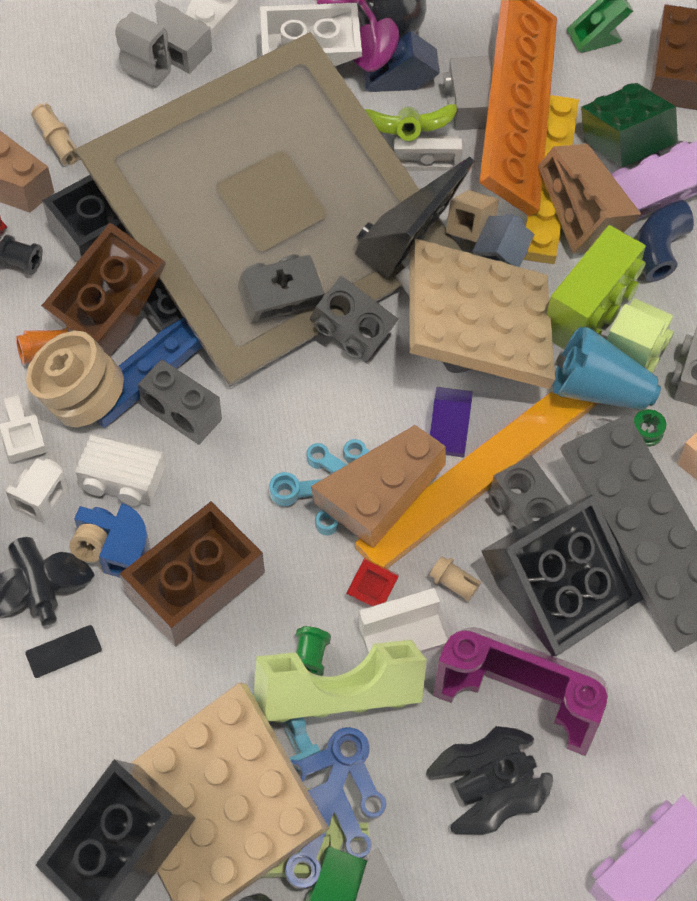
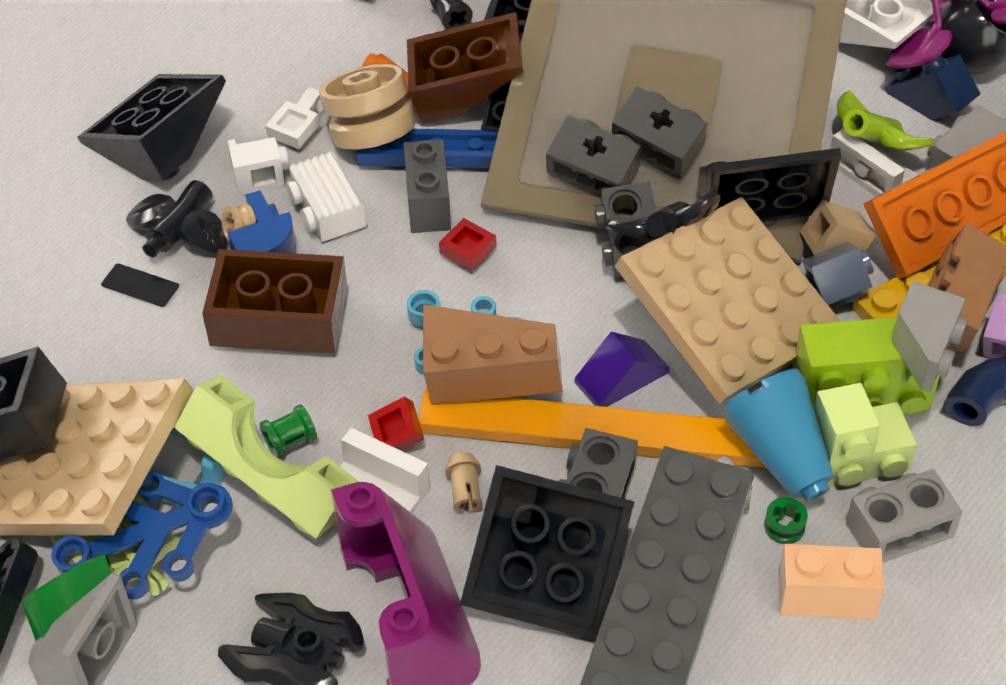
camera: 50 degrees right, 10 degrees down
none -> red plate [439,218,497,271]
none -> black plant [604,189,720,239]
none -> dark grey brick [612,86,707,179]
none -> light grey slope [892,281,969,392]

